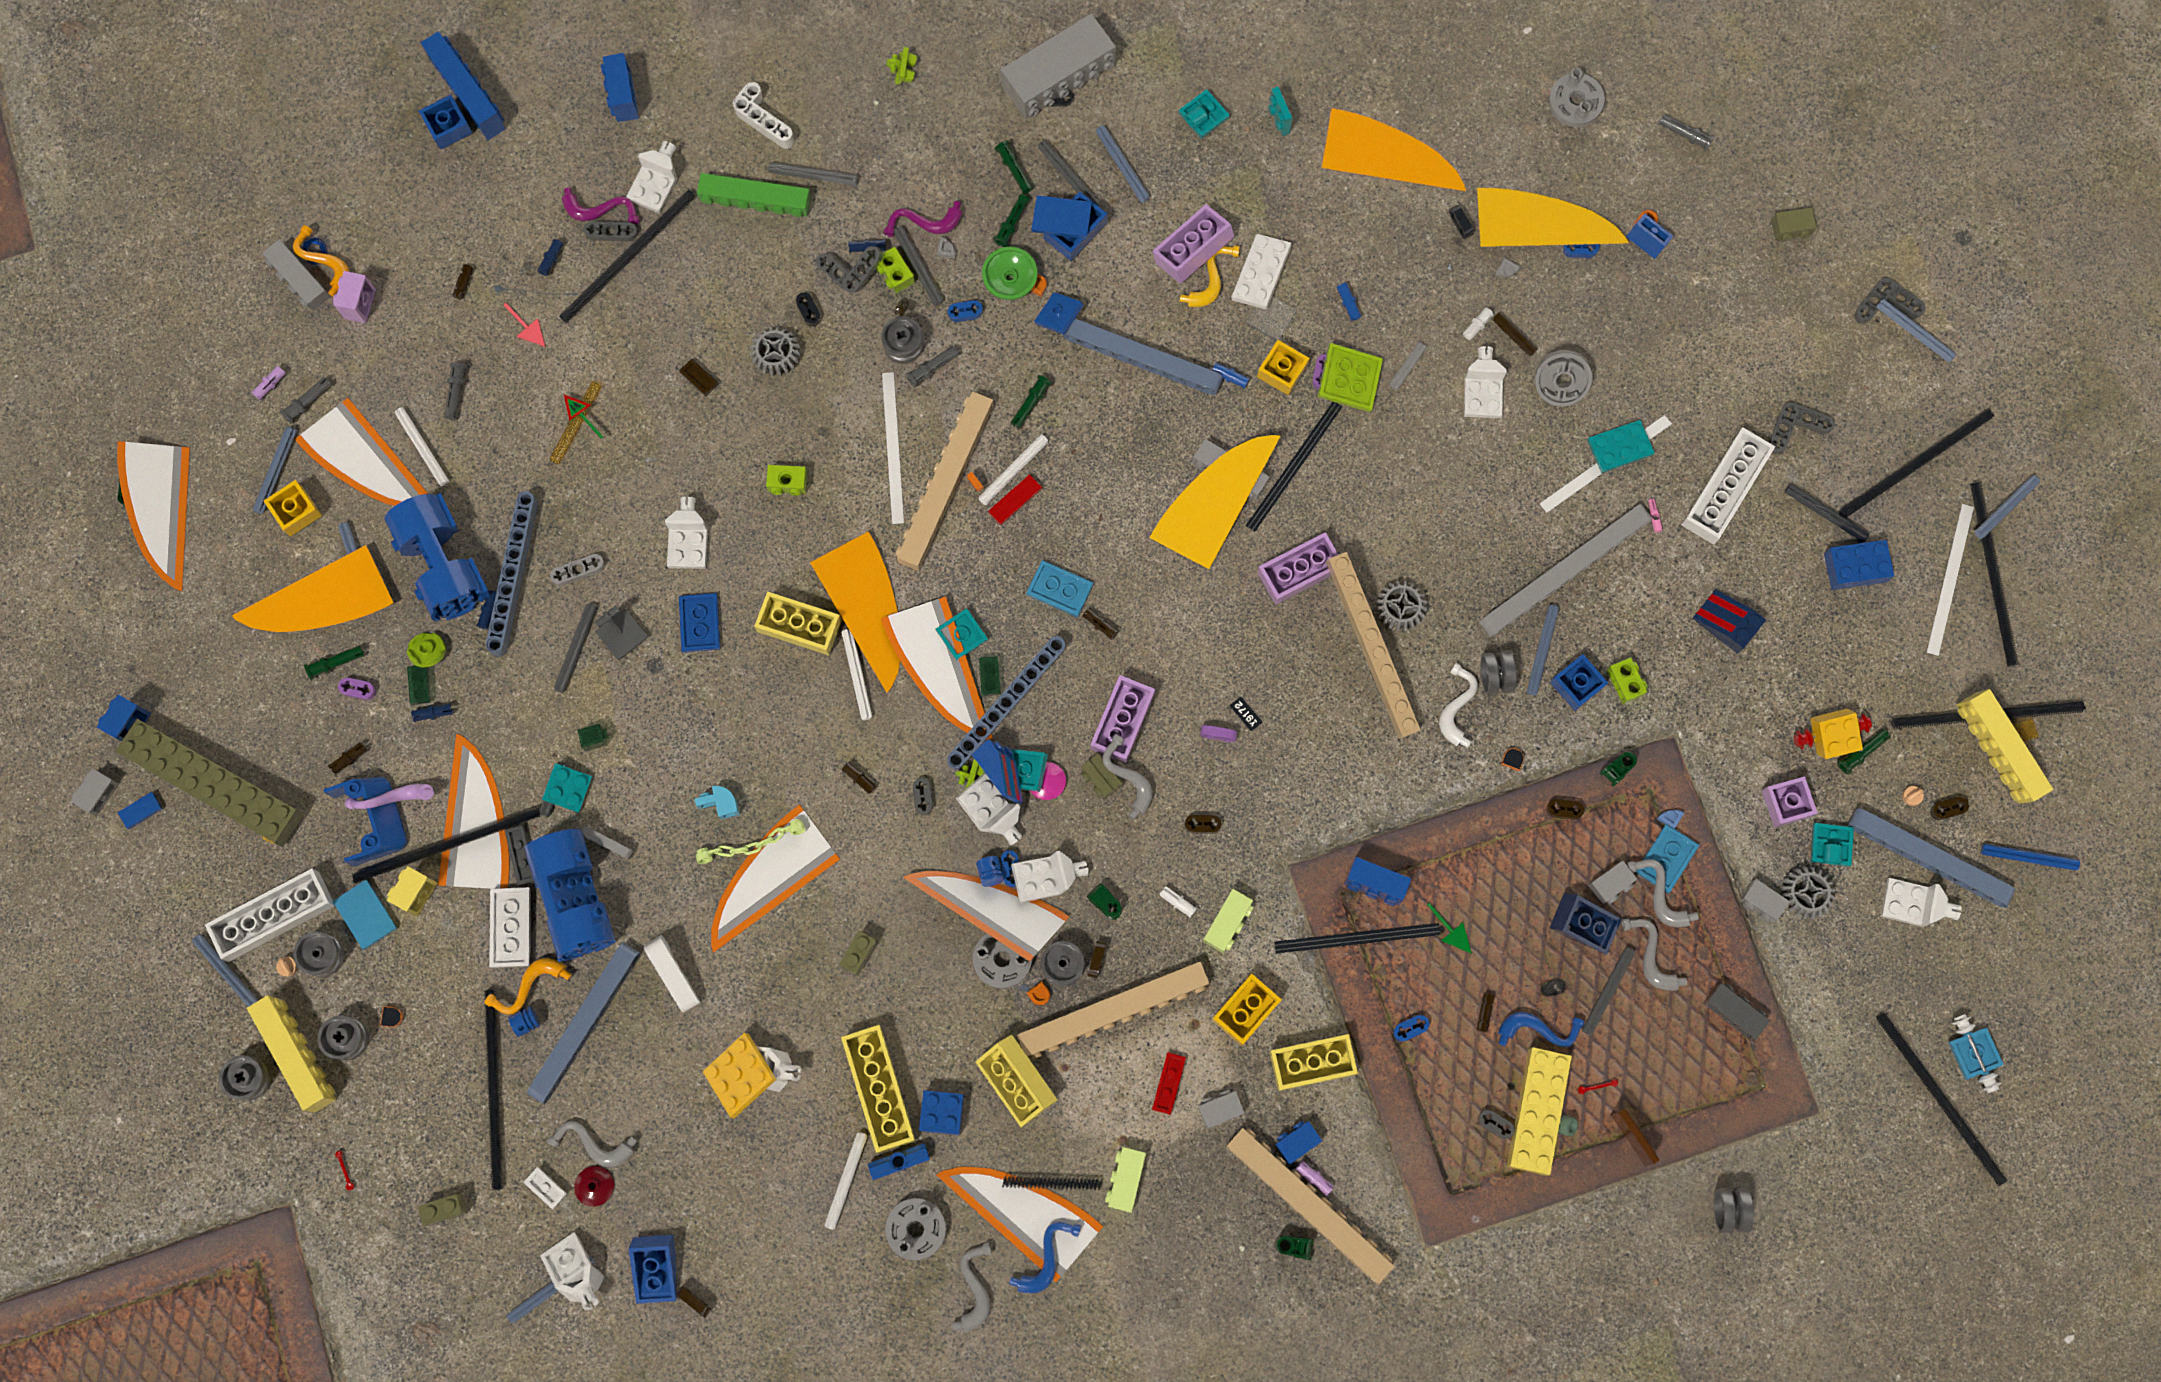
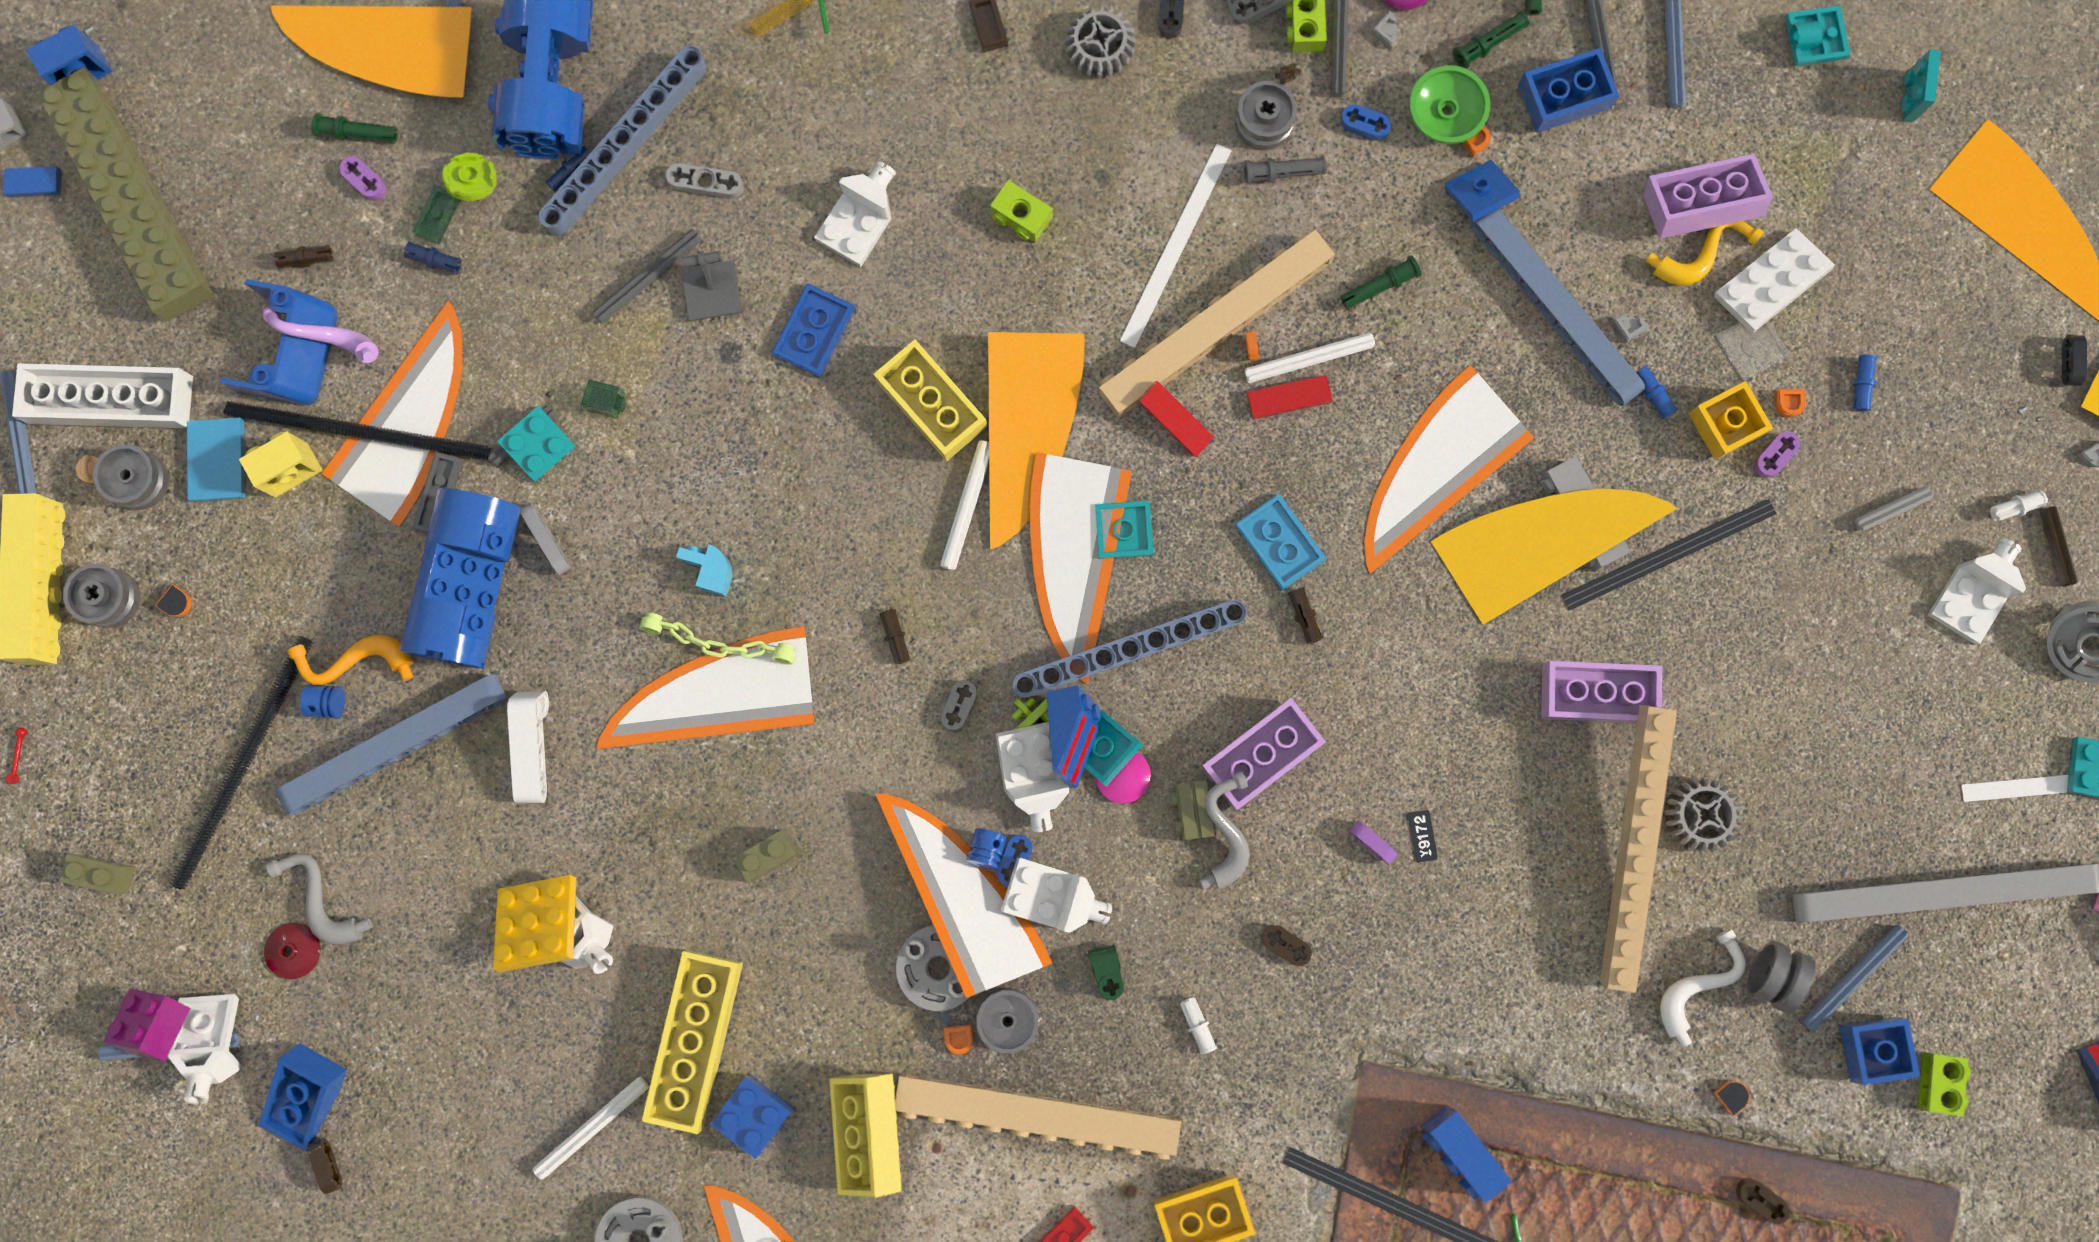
camera: 35 degrees right, 5 degrees up
white plate [489,888,531,968] -> none
white plate [523,1167,567,1209] -> none
blue piece [868,1143,930,1181] -> none
clear green plate [979,656,1001,697] -> none
blue tile [1031,195,1092,239] -> none
dark brown beam [1087,941,1106,979] -> none
yellowish green brick [1203,889,1254,953] -> none
lime plate [1317,343,1383,412] -> none
dark green piece [1600,752,1637,787] -> none
none -> magenta brick [103,989,191,1062]
none -> tile [1137,381,1214,457]
none -> sticker [1364,365,1534,574]
none -> light grey tile [1611,315,1650,343]
none -> orange tile [1775,389,1806,418]

